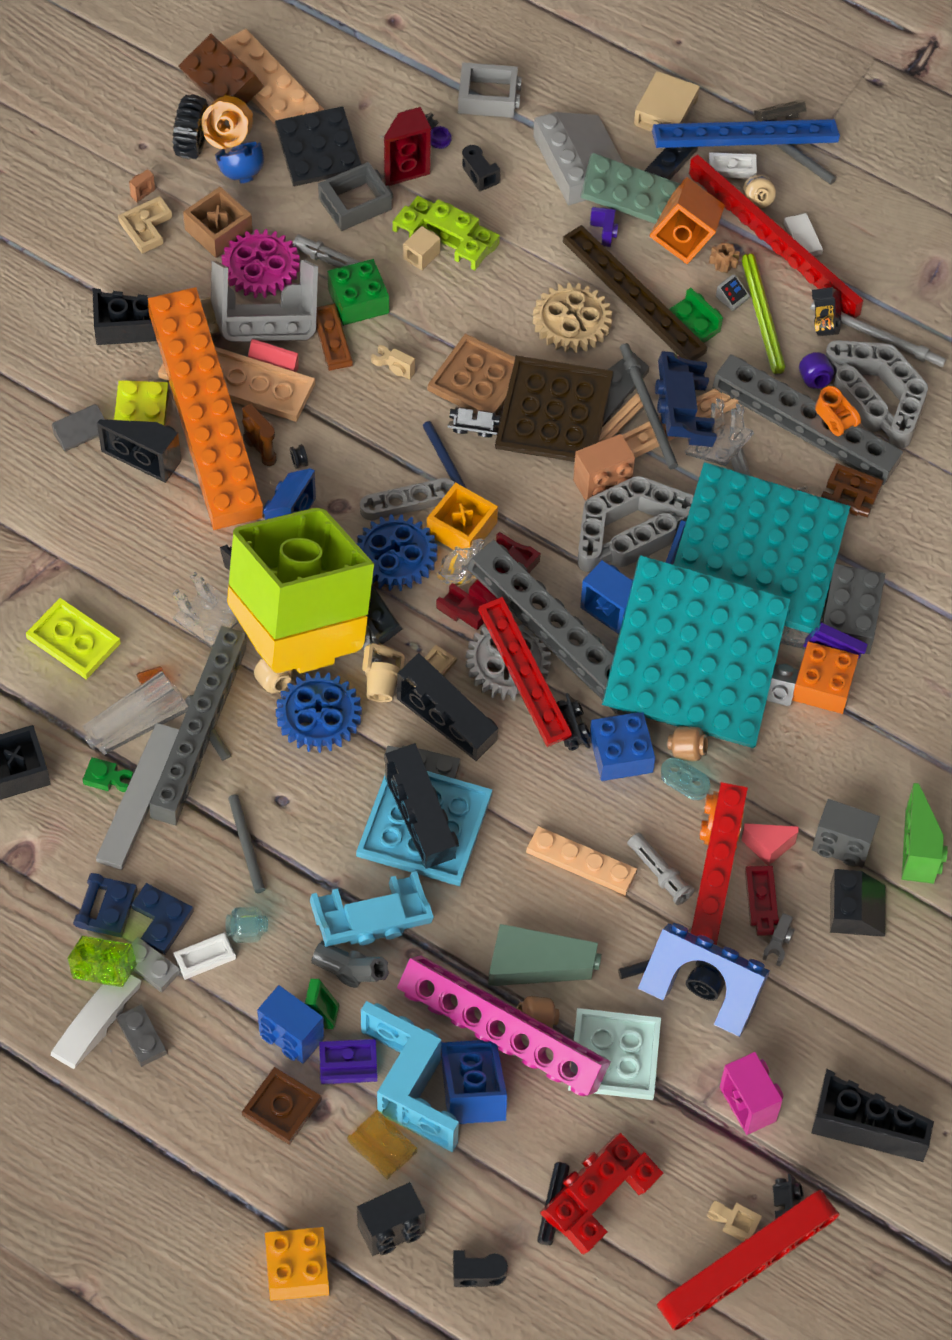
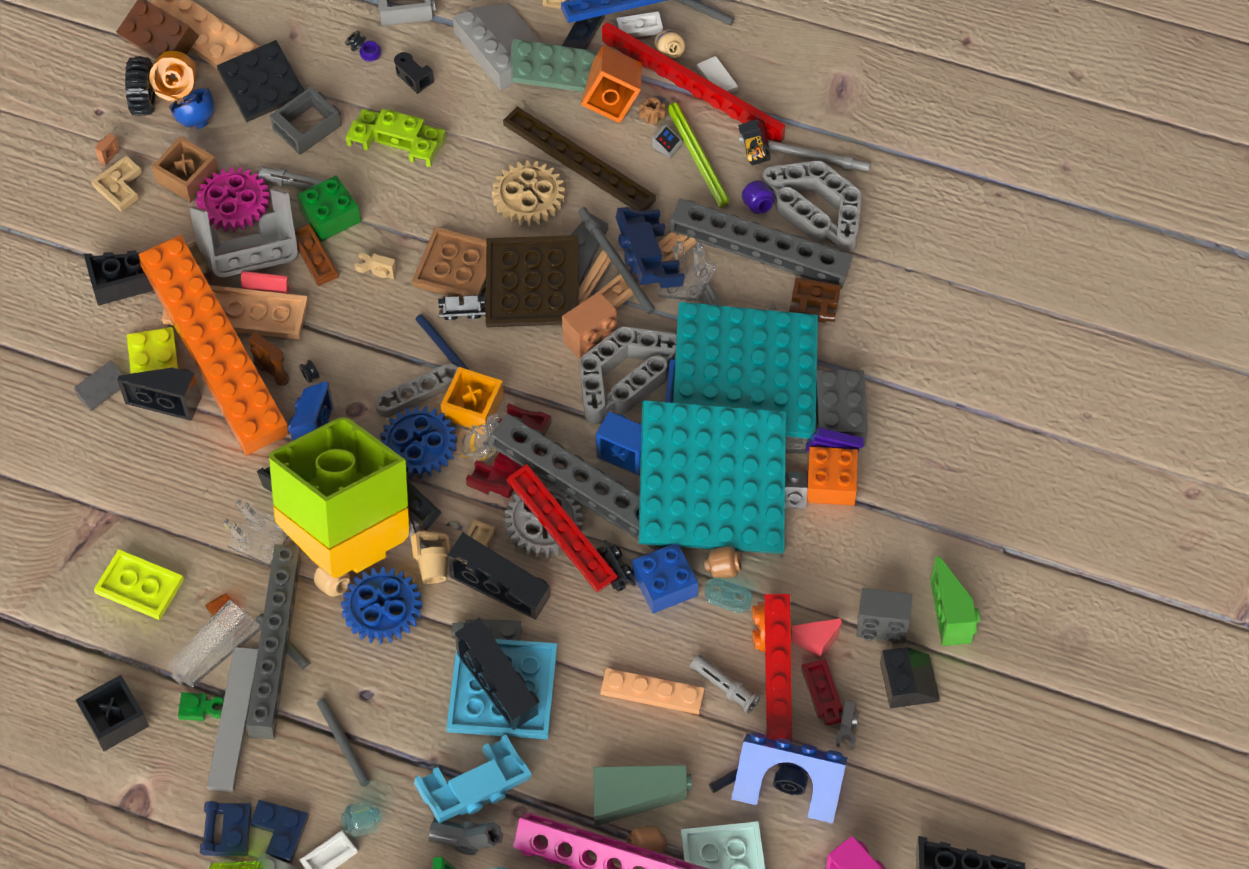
camera: 10 degrees left, 0 degrees up
dark red slope [384,107,431,186] -> none
tan brick [403,226,440,271] -> none
dark purple bracket [590,207,618,247] -> none
green bracket [669,288,723,343] -> none
orange piece [815,386,861,436] -> none

